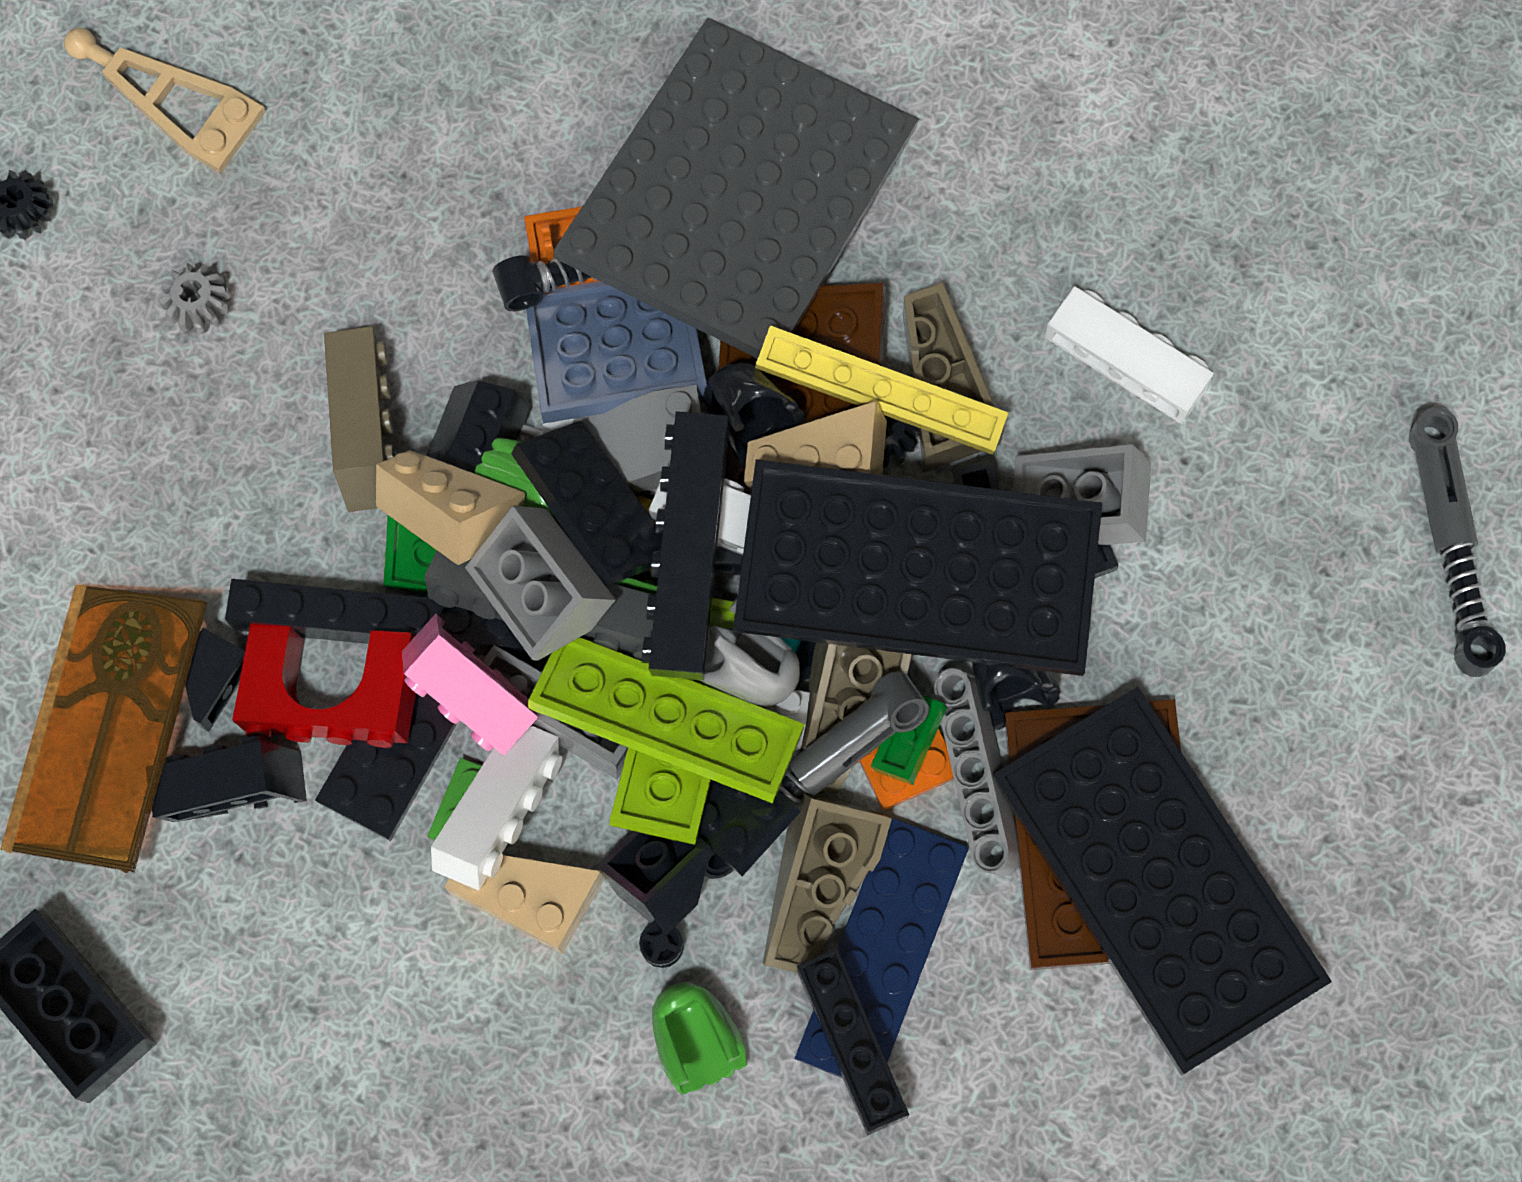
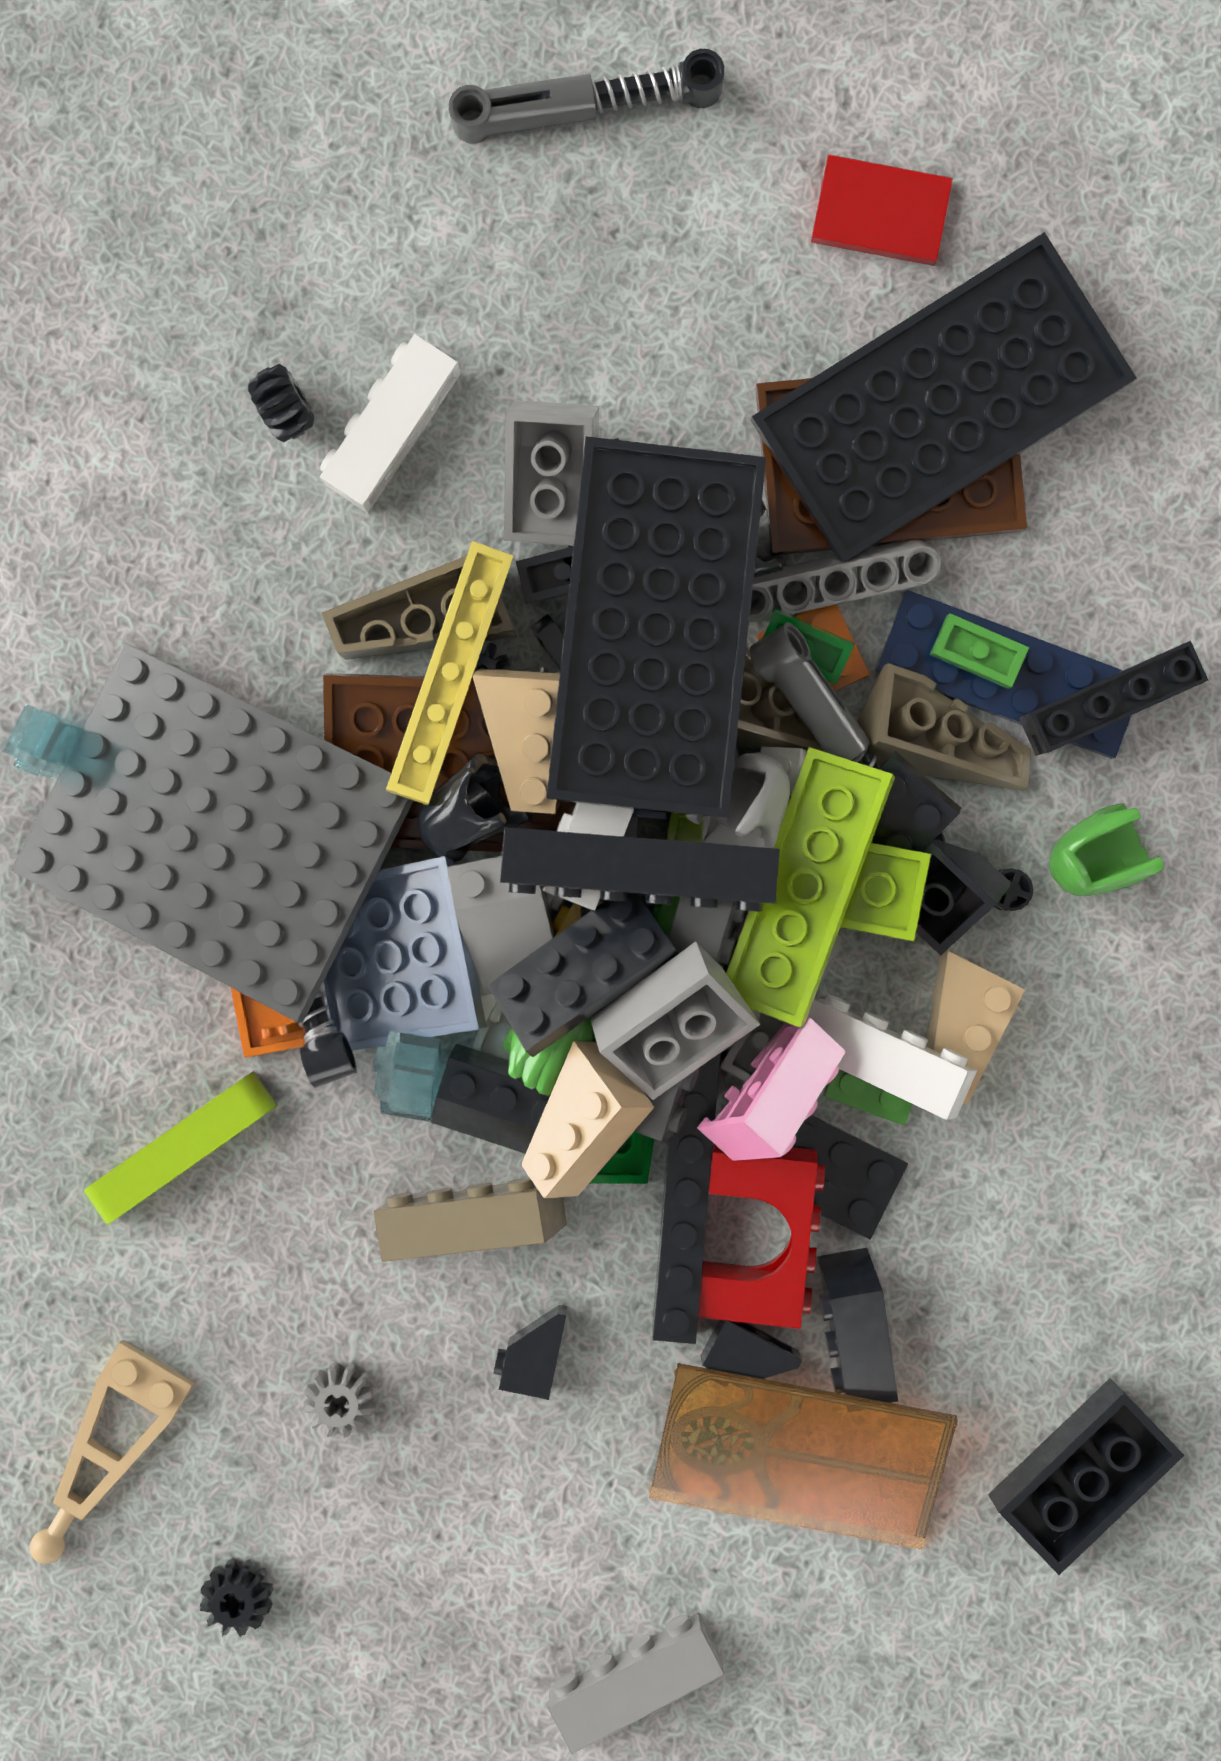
camera: 95 degrees left, 15 degrees up
none -> clear light blue brick [3,704,85,779]
none -> lime beam [83,1071,278,1225]
none -> black gear [248,364,314,443]
none -> clear light blue brick [374,1031,441,1122]
none -> black slope [493,1305,567,1400]
none -> red tile [811,154,953,266]
none -> bright green plate [930,613,1029,689]

